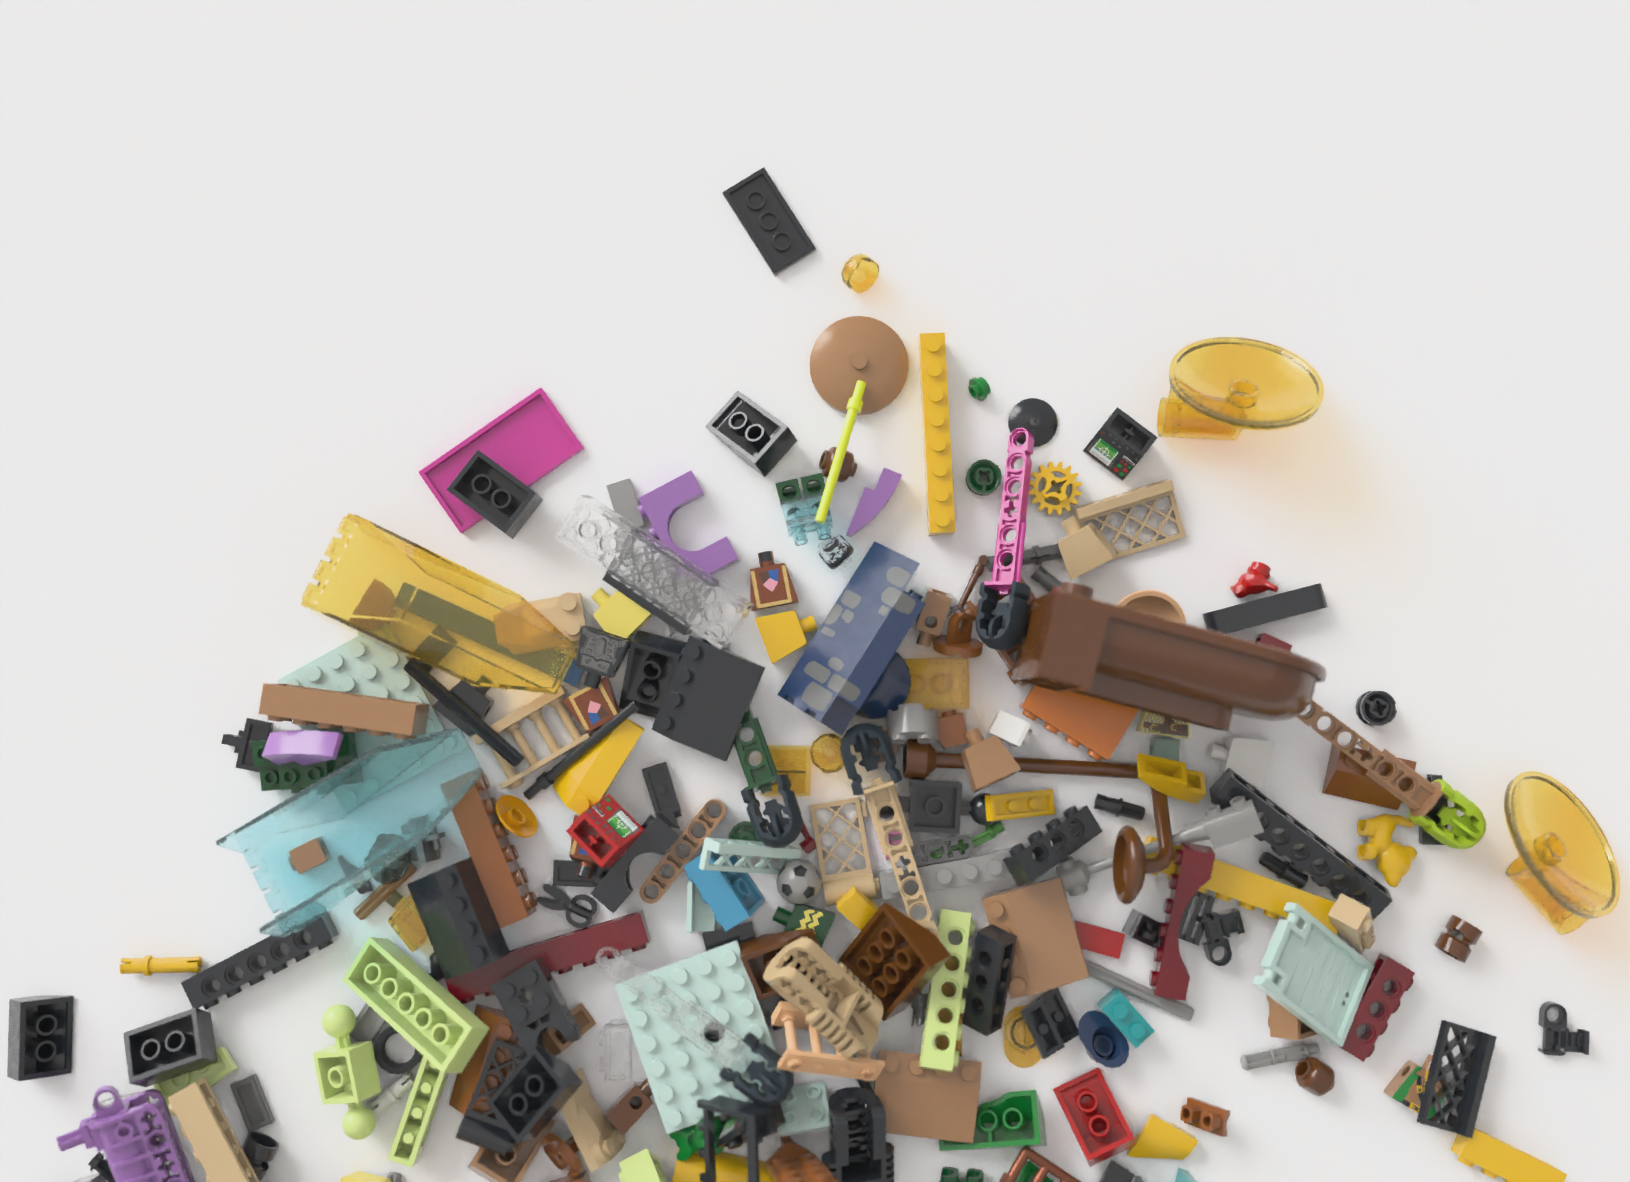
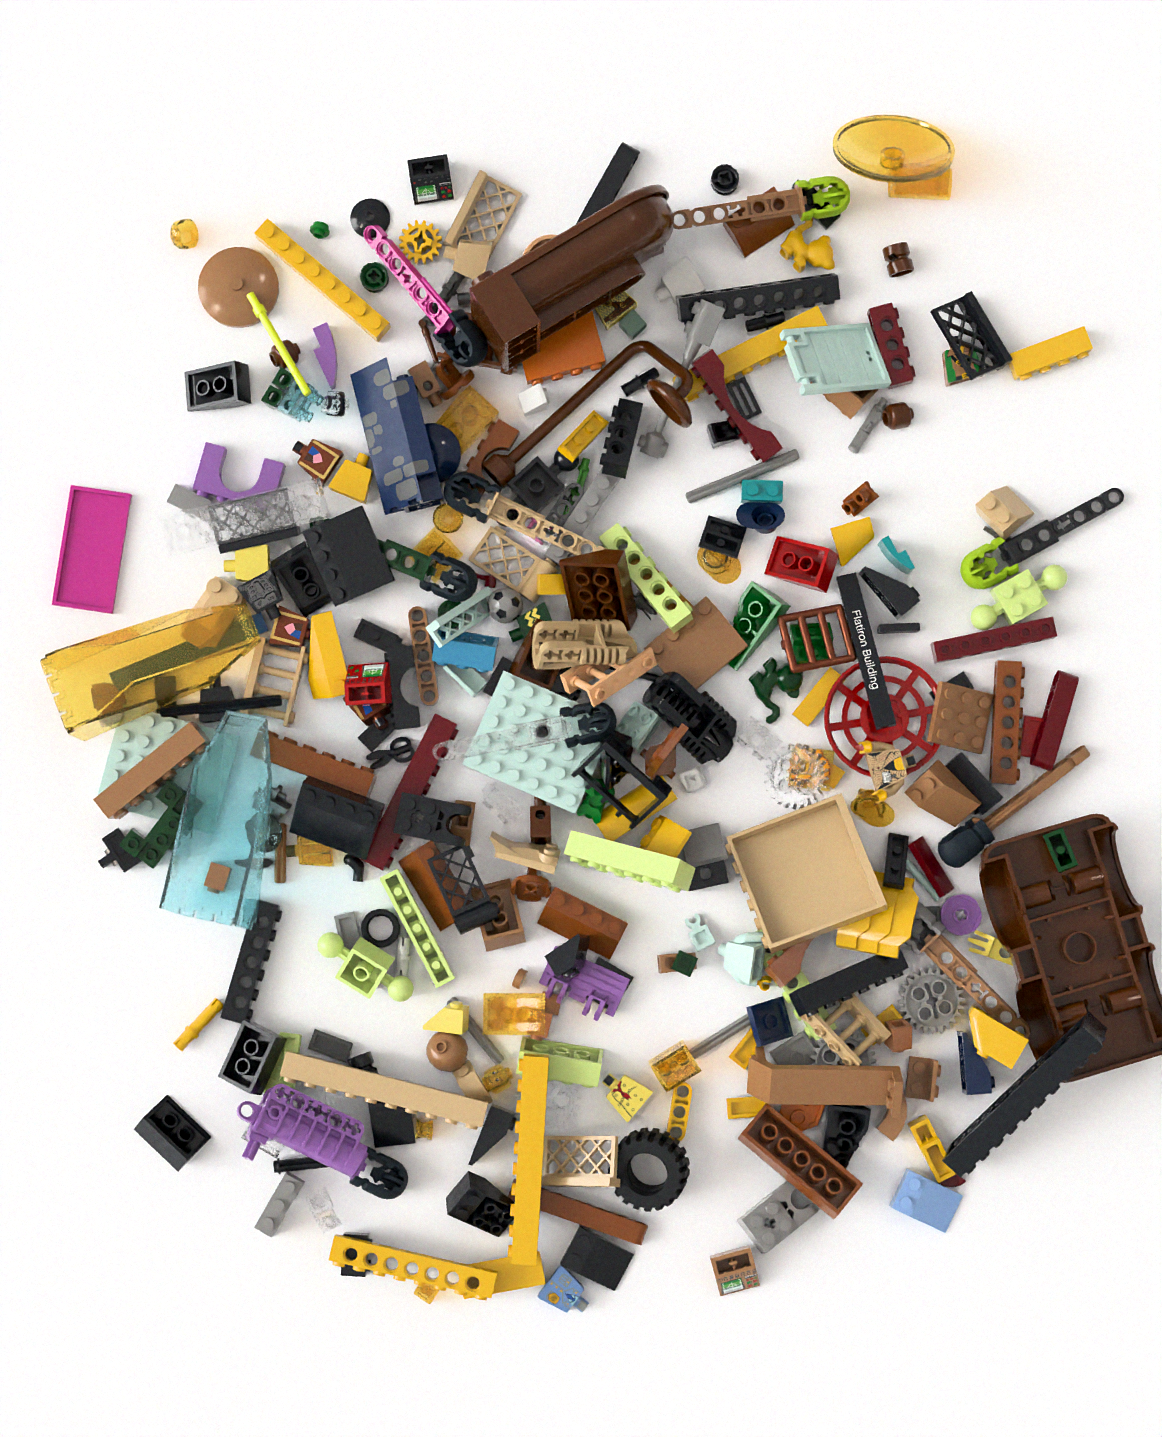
camera: 45 degrees left, 0 degrees up
slope [262,730,343,766] -> none
yellowish green brick [342,937,489,1073] -> none
black brick [446,450,543,539] -> none
black slope [487,1046,583,1143] -> none
light orange dish [495,795,538,838] -> none
black bar [523,700,640,800] -> none
black tile [722,167,816,277] -> none
light grey cylinder [886,703,938,745] -> none
medium nougat torso [961,727,1021,794] -> none
black brick [962,924,1017,1037] -> none
medium nougat slope [982,876,1090,1000] -> none
red tile [1074,920,1126,959] -> none
yellow slope [1136,753,1206,804] -> none
clear yellow dish [1157,337,1324,441] -> none
black piece [1197,908,1245,966] -> none
red animal [1230,562,1278,598] -> none
tan slope [1328,893,1376,955] -> none
black piece [1537,1001,1590,1056] -> none

